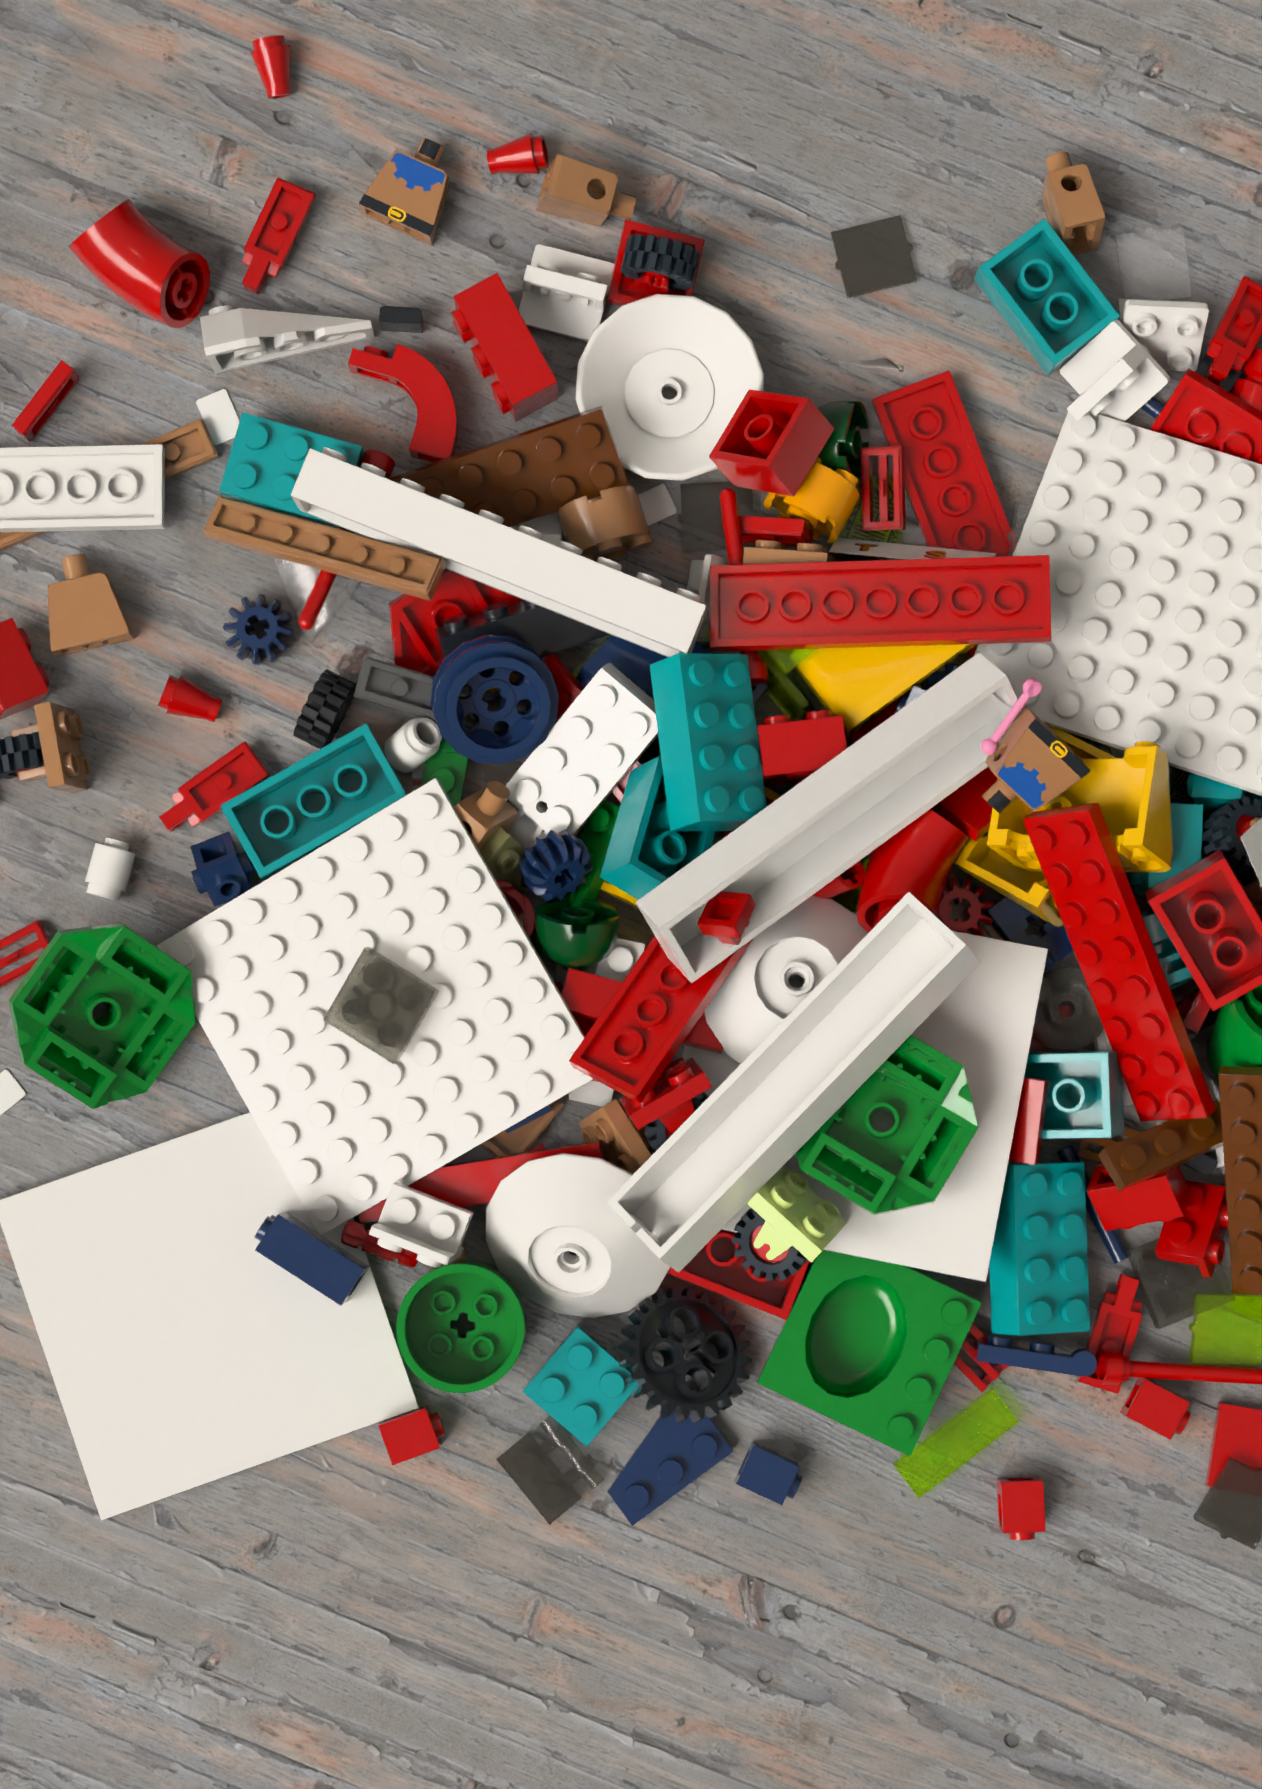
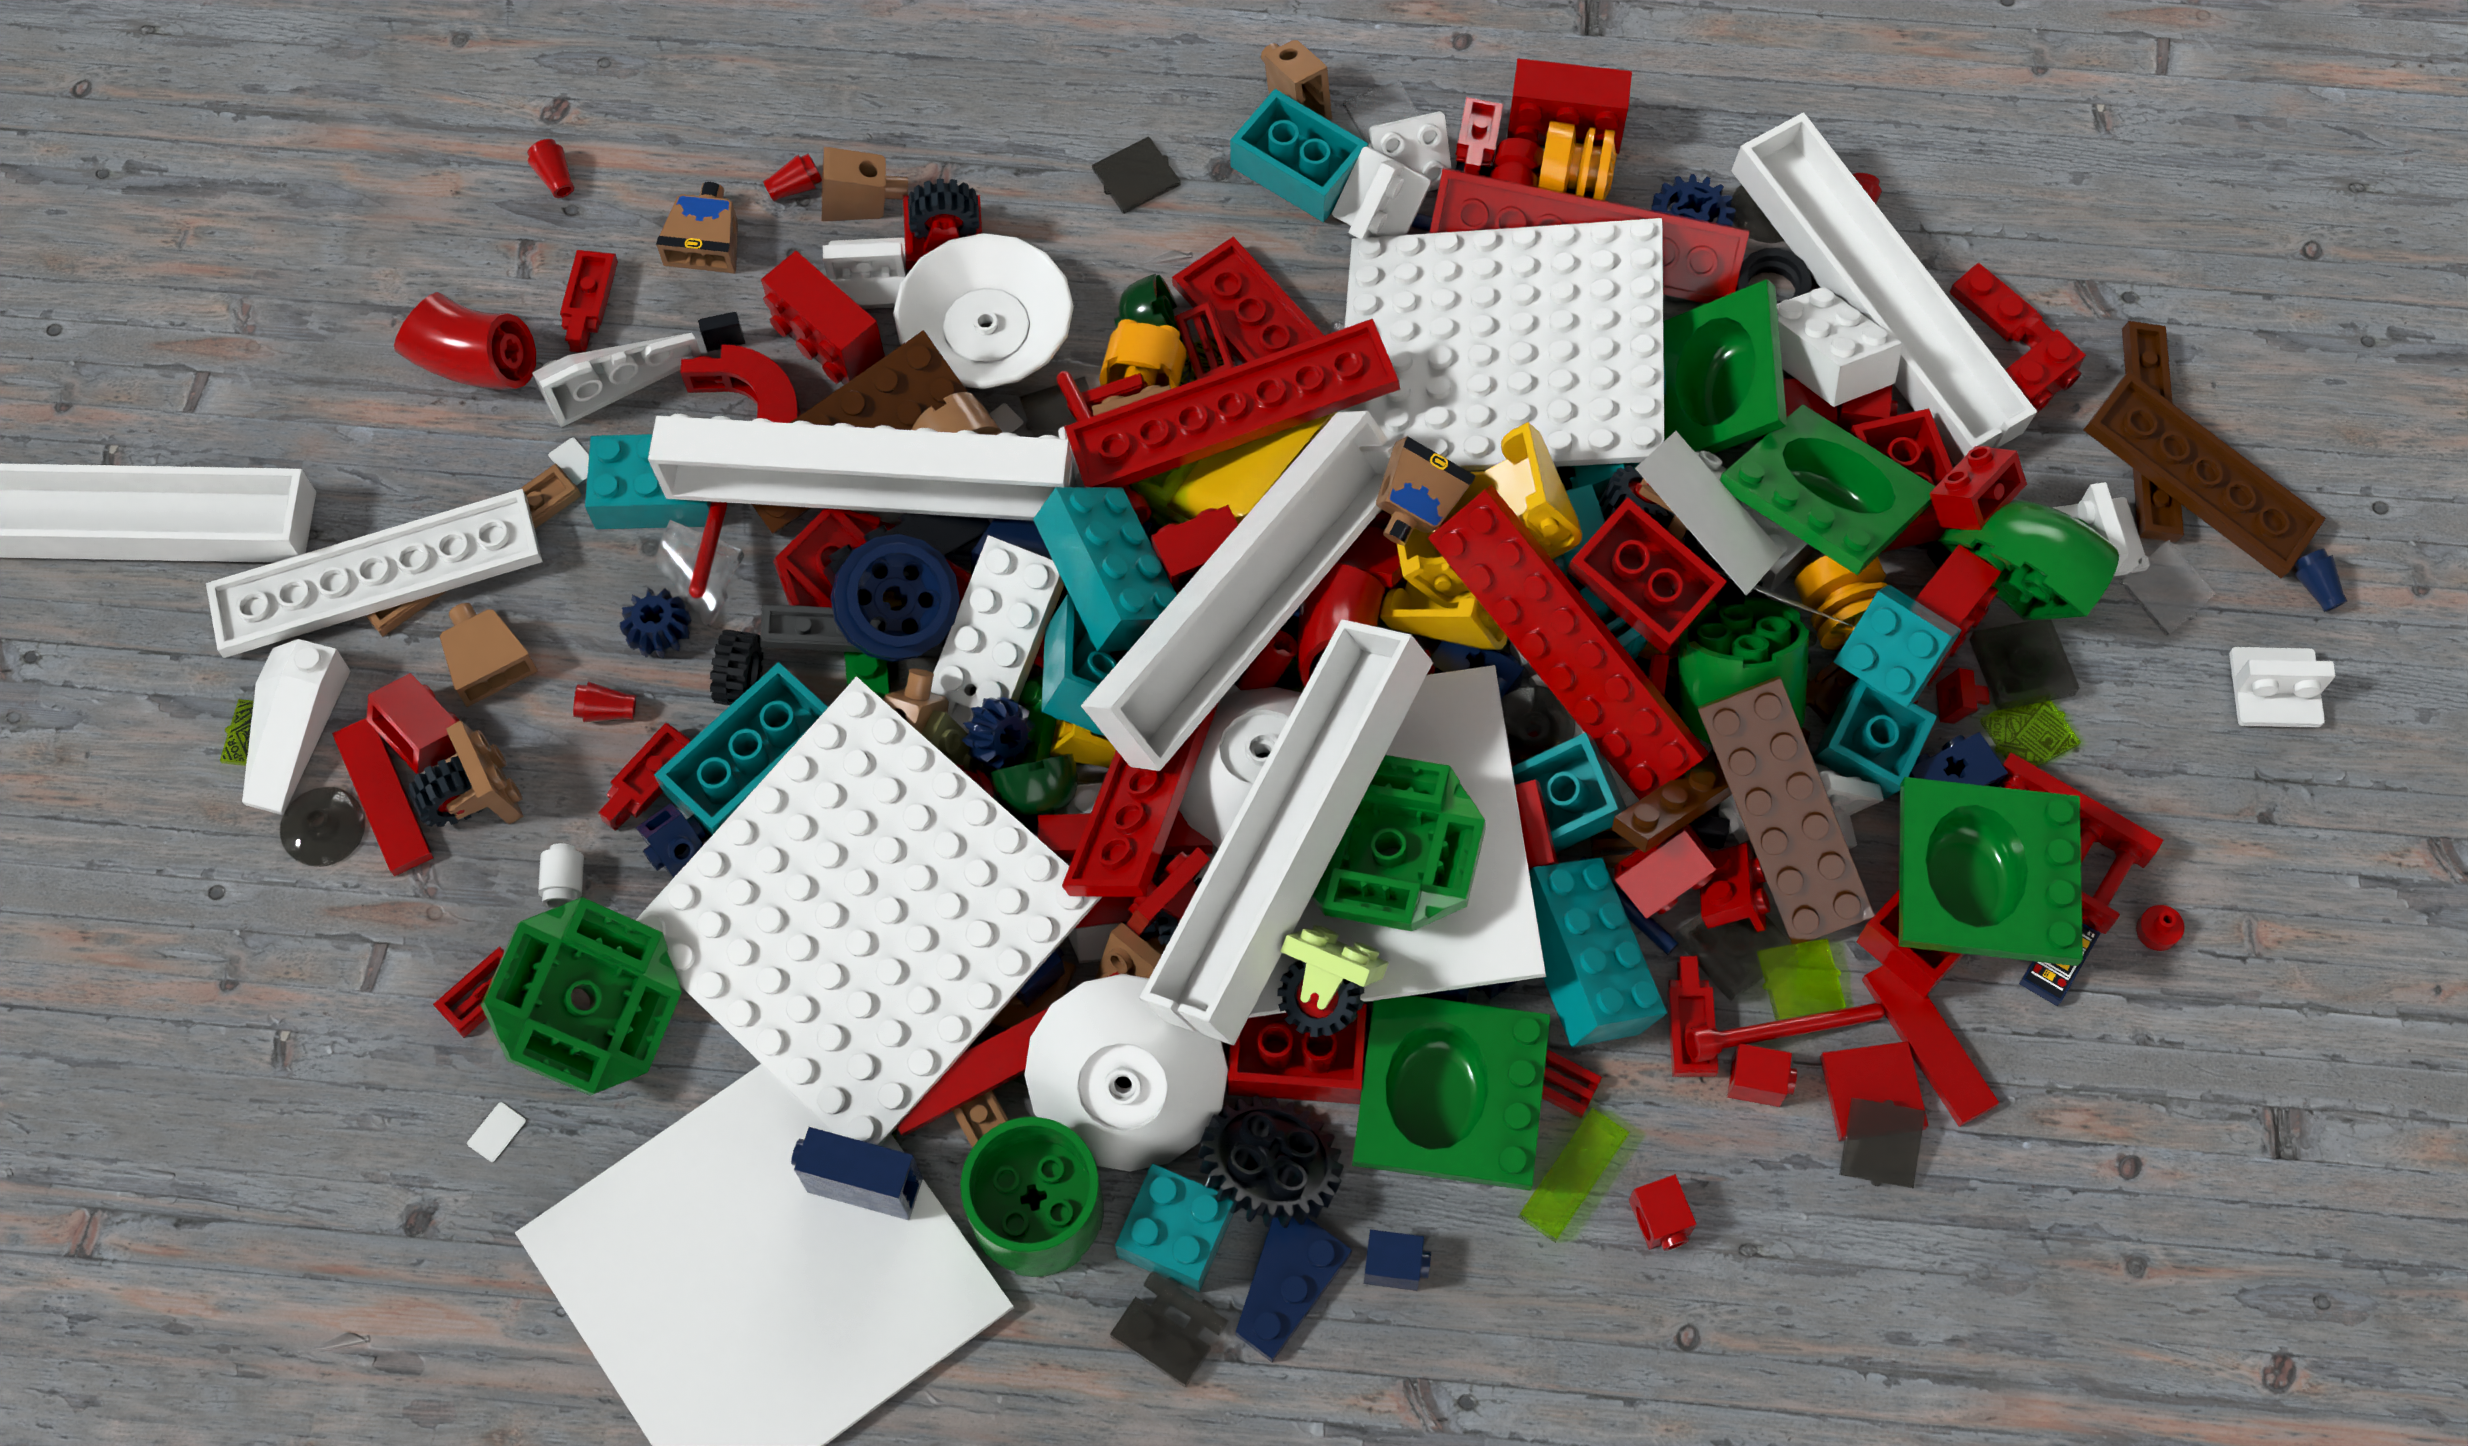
camera: 10 degrees left, 20 degrees down
red tile [11,360,79,442] -> none
medium nougat tile [203,496,446,601] -> none
clear smoke plate [323,947,439,1064] -> none
red axle [341,1221,418,1268] -> none
white bracket [369,1182,474,1268] -> none
red brick [378,1405,446,1466] -> none
white brick [384,718,442,773] -> none
red tile [697,891,756,945] -> none
red brick [709,389,834,497] -> none
dark blue plate [976,1335,1097,1376] -> none
bright pink hinge [981,678,1042,755] -> none

